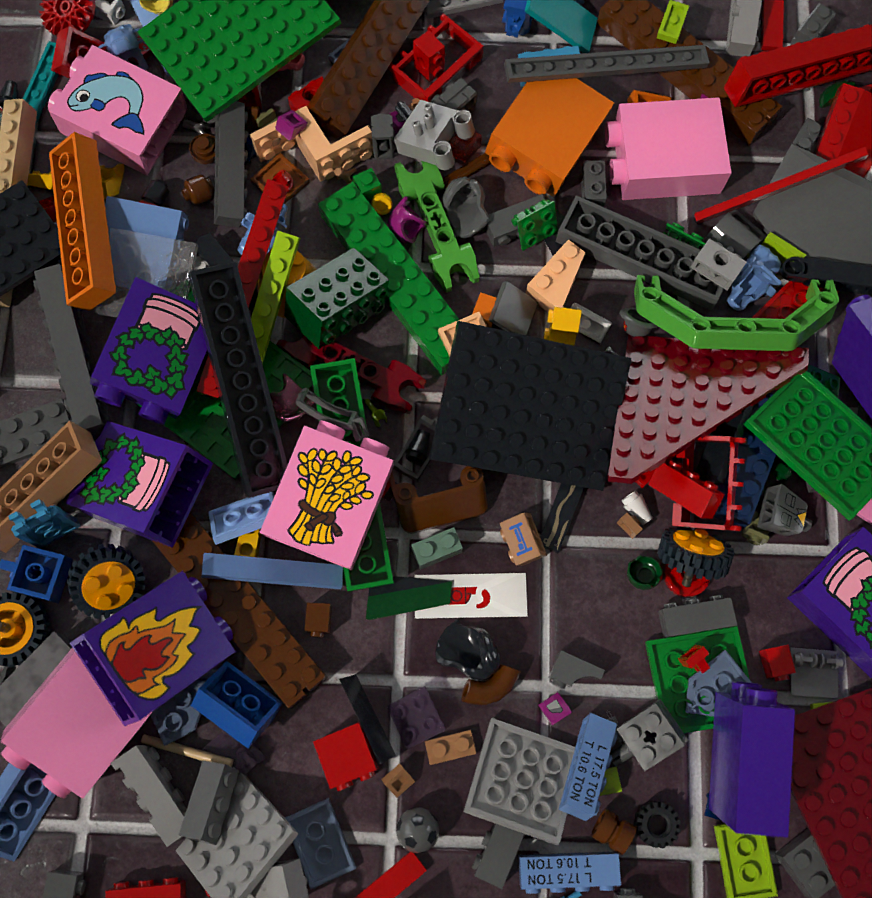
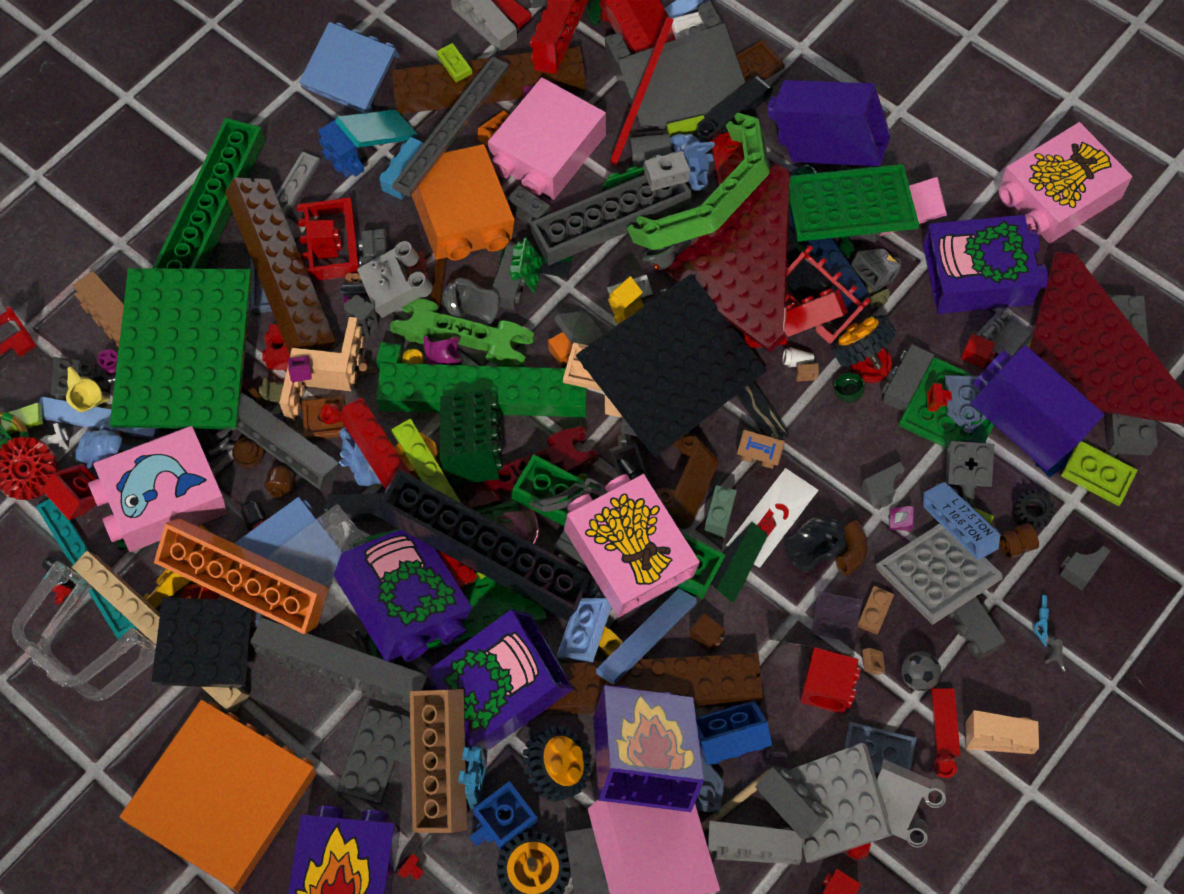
camera: 50 degrees left, 10 degrees down
medium blue brick [518,851,621,894] -> none
light nougat wedge [526,239,585,312] -> none

